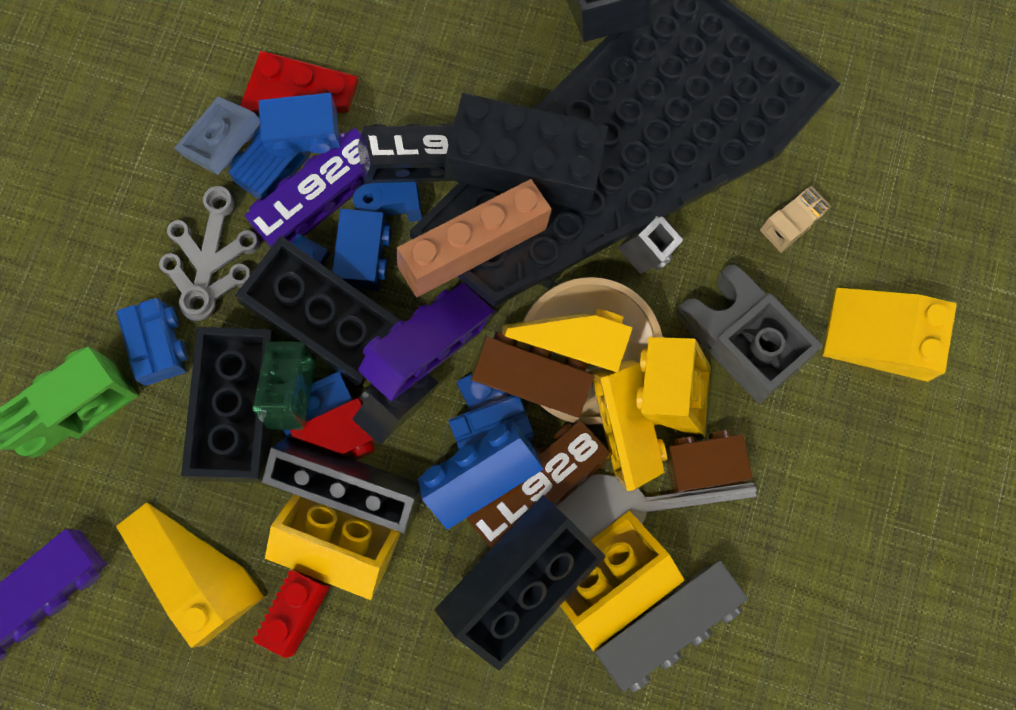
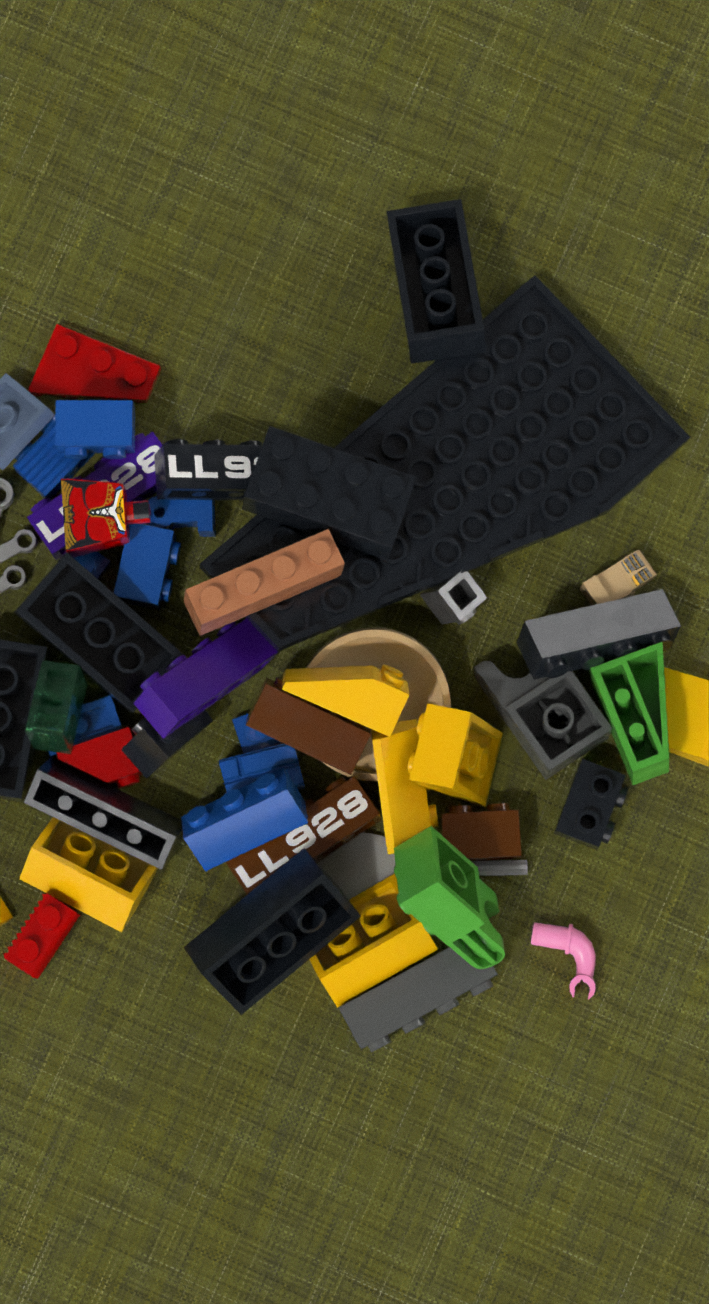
camera: 10 degrees right, 5 degrees up
none -> torso [61,479,151,557]
none -> bright green brick [394,826,505,969]
none -> brick [516,589,681,680]
none -> bright pink piece [531,922,596,1000]
none -> black brick [553,759,629,850]
none -> bright green wedge [590,642,669,785]

